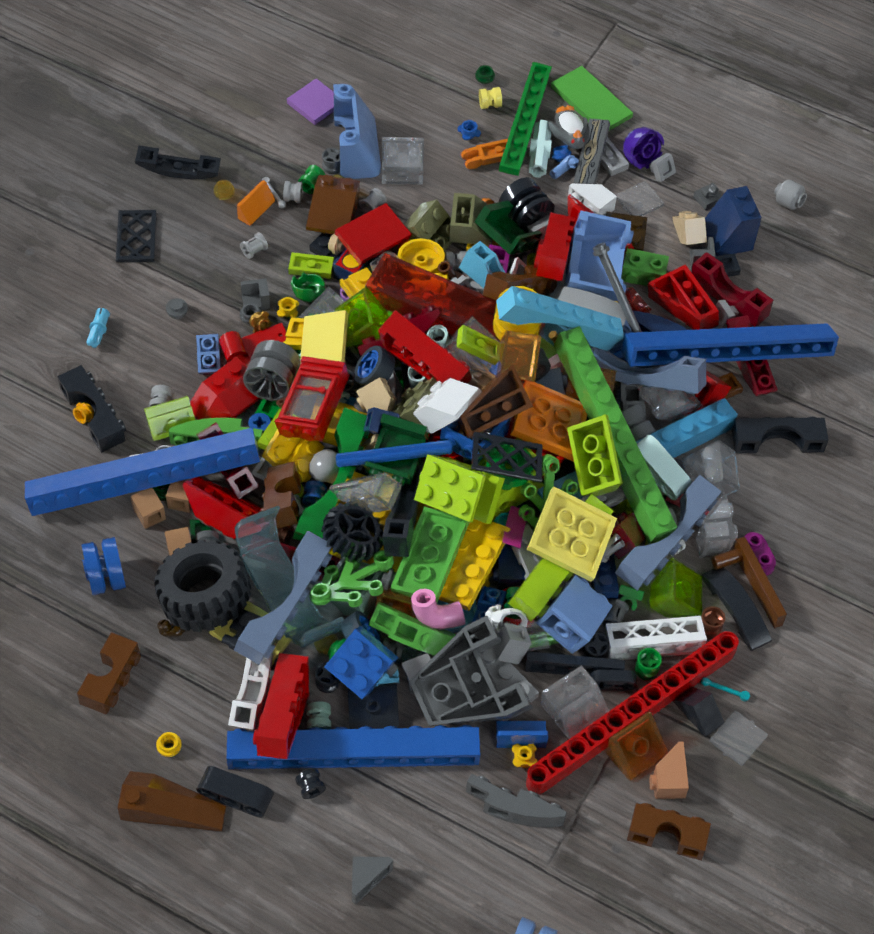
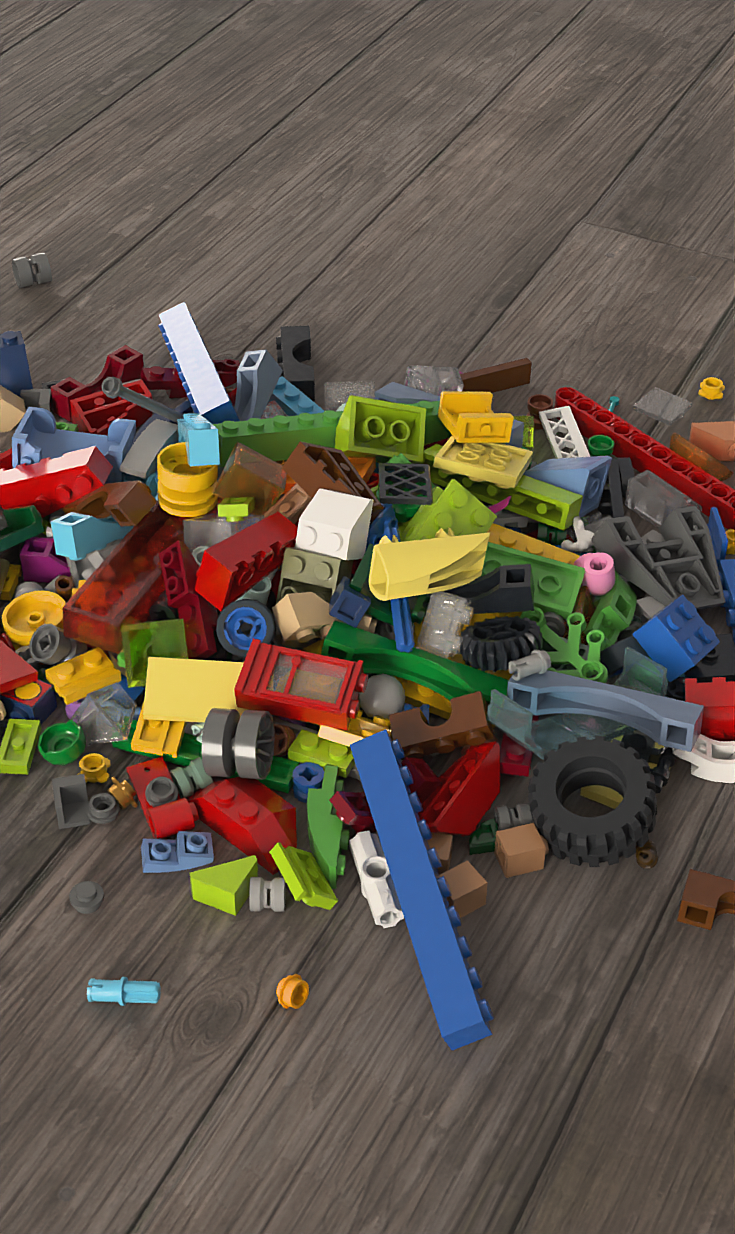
camera: 90 degrees left, 15 degrees down
black arch [57,365,126,453] -> none
blue wheel [81,537,126,596] -> none
black slope [673,687,724,738] -> none
black slope [701,567,772,651] -> none
none -> dark grey plate [145,777,178,807]
none -> lime slope [190,855,258,916]
none -> light yellow piece [368,528,490,601]
none -> yellow panel [438,391,514,443]
none -> light grey pin [509,649,551,681]
none -> yellow plate [698,377,725,400]

